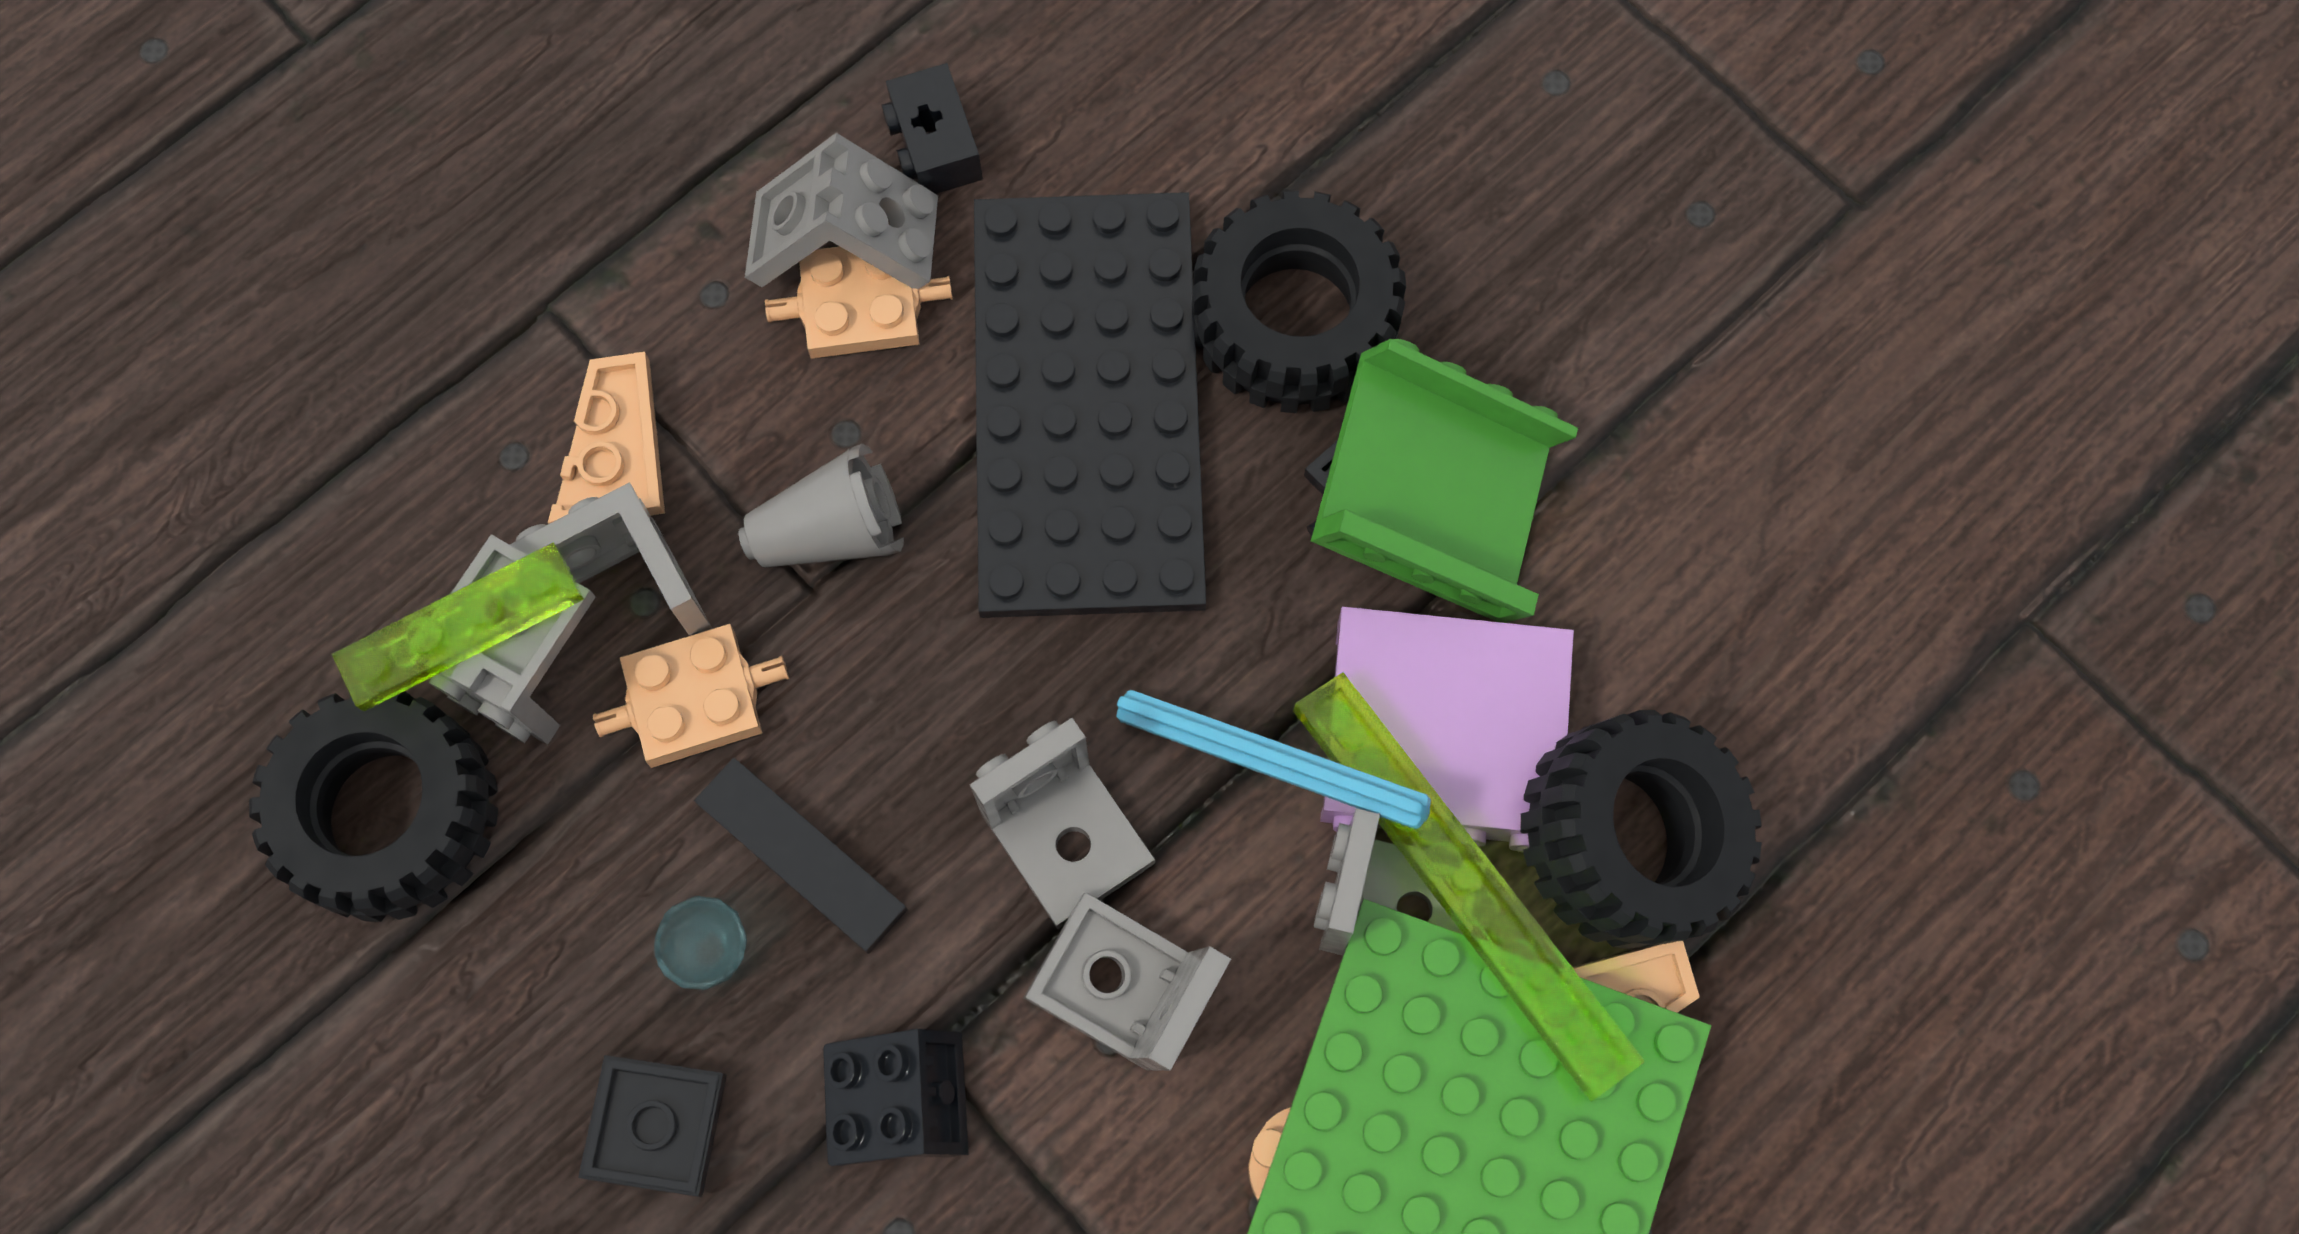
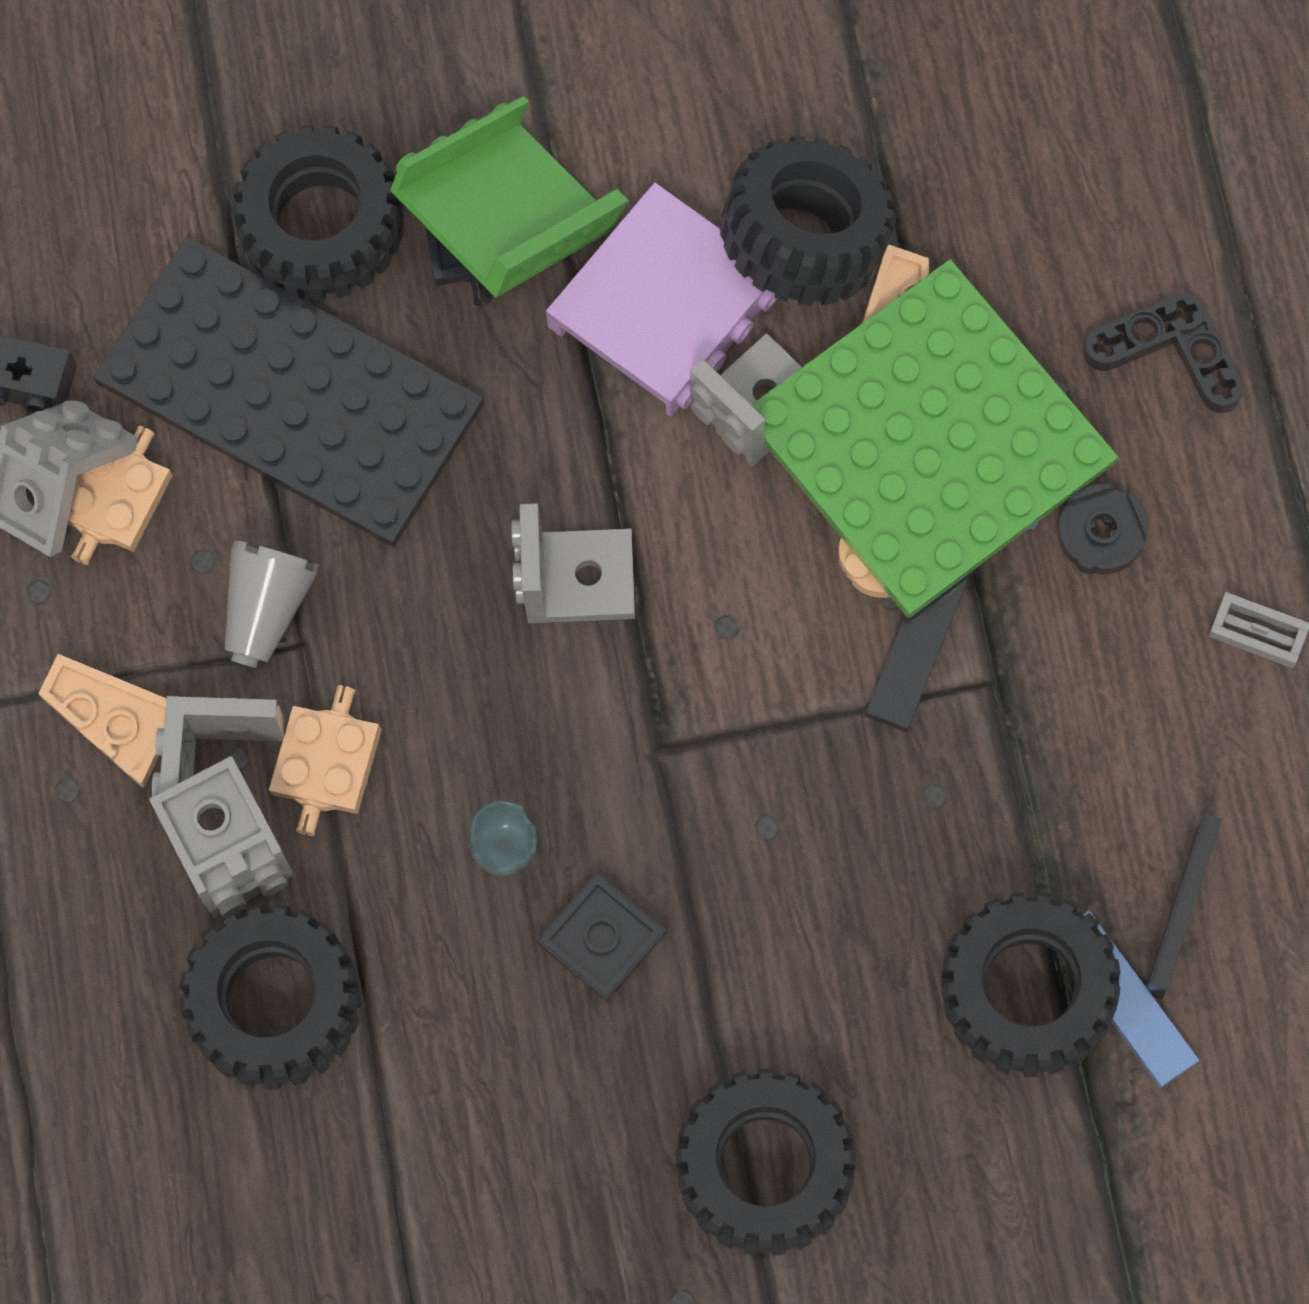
camera: 55 degrees left, 0 degrees up
clear neon green plate [332,542,584,712] -> none
black tile [694,757,908,954] -> none
black bracket [823,1029,969,1166] -> none
light grey bracket [1023,892,1231,1071] -> none
medium azure axle [1116,690,1431,829] -> none
clear neon green plate [1293,672,1645,1102] -> none

